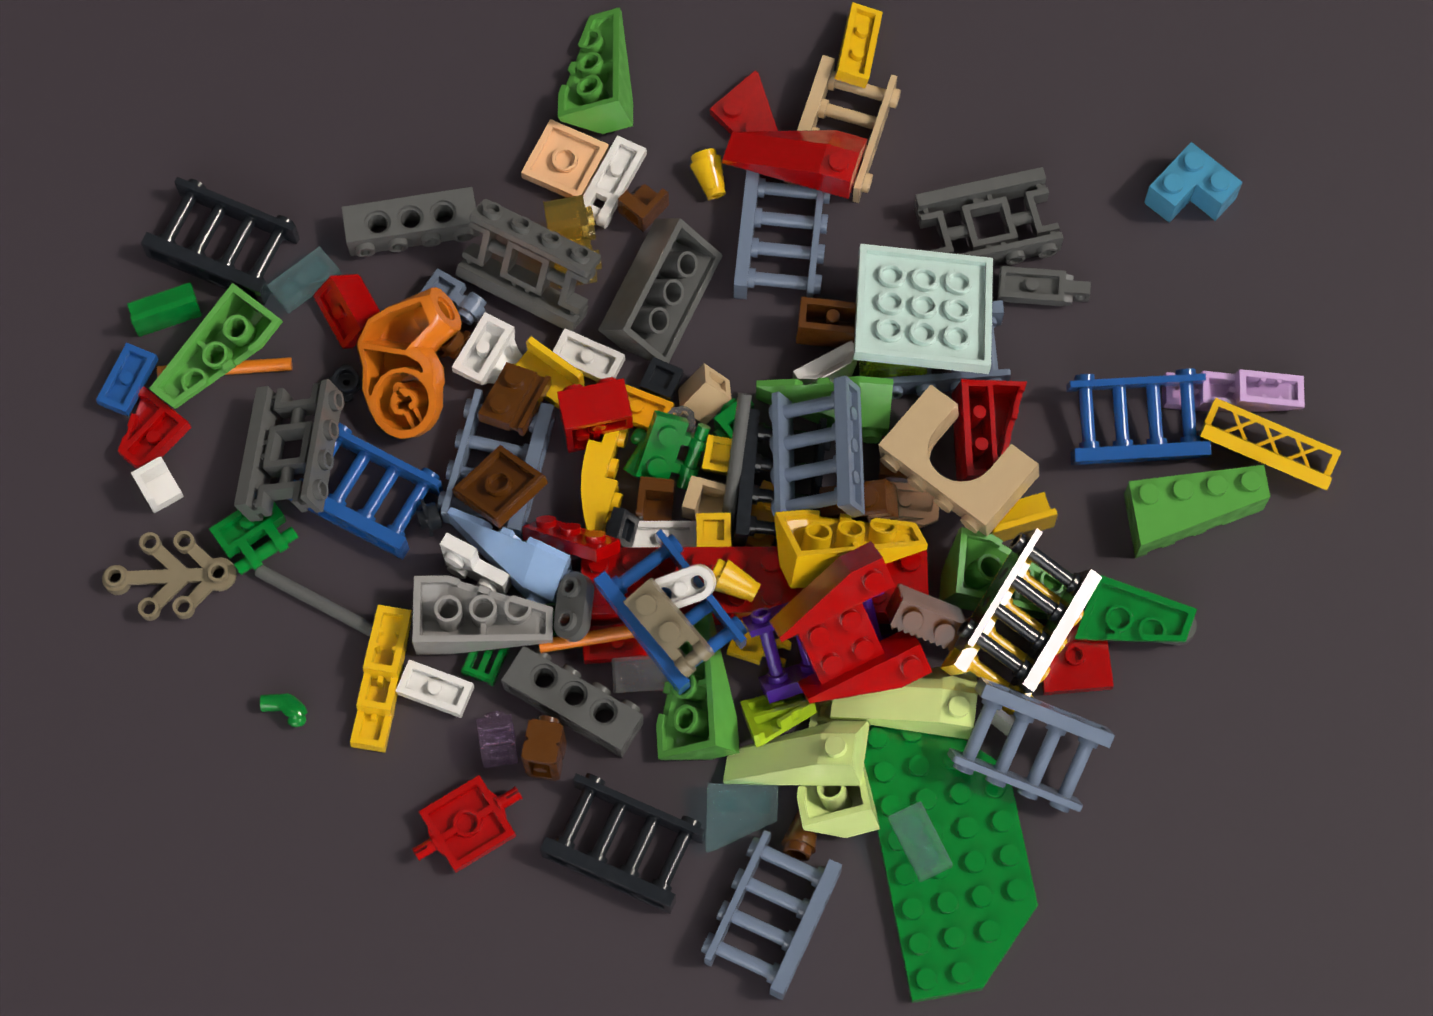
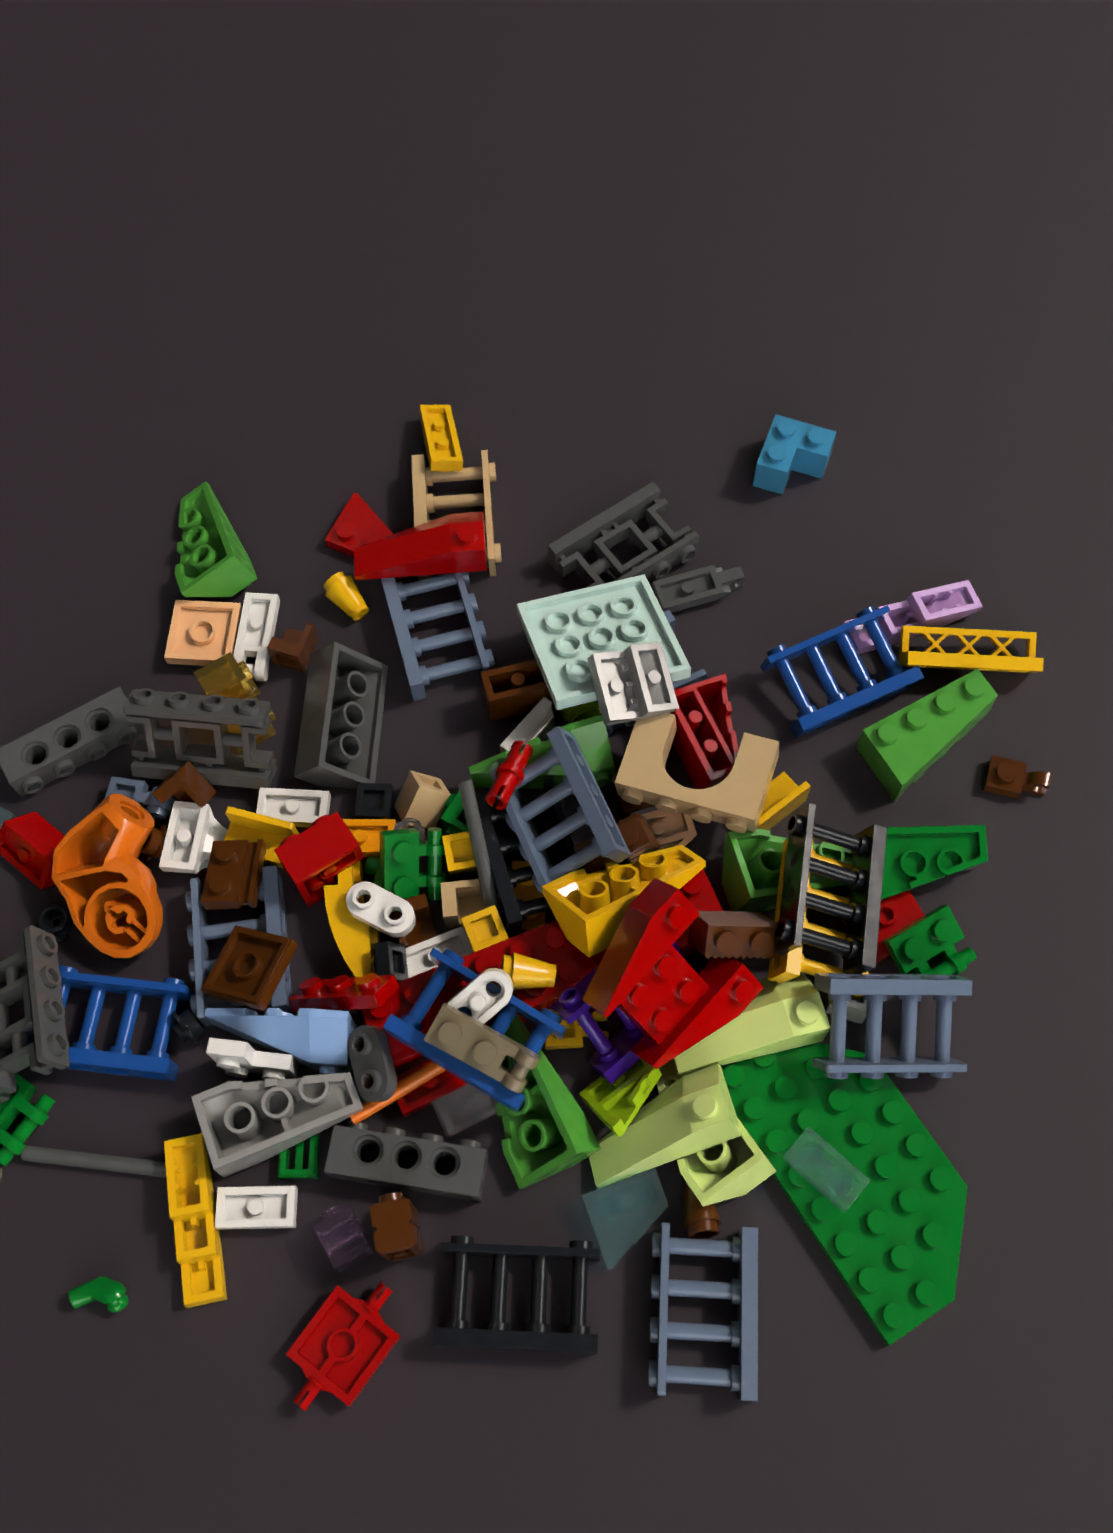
camera: 20 degrees left, 5 degrees down
none -> reddish brown panel [152,761,217,808]
none -> white plate [346,882,416,938]
none -> red pin [485,740,534,810]
none -> light grey slope [587,642,679,726]
none -> green plate [883,905,977,975]
none -> reddish brown plate [983,755,1052,799]

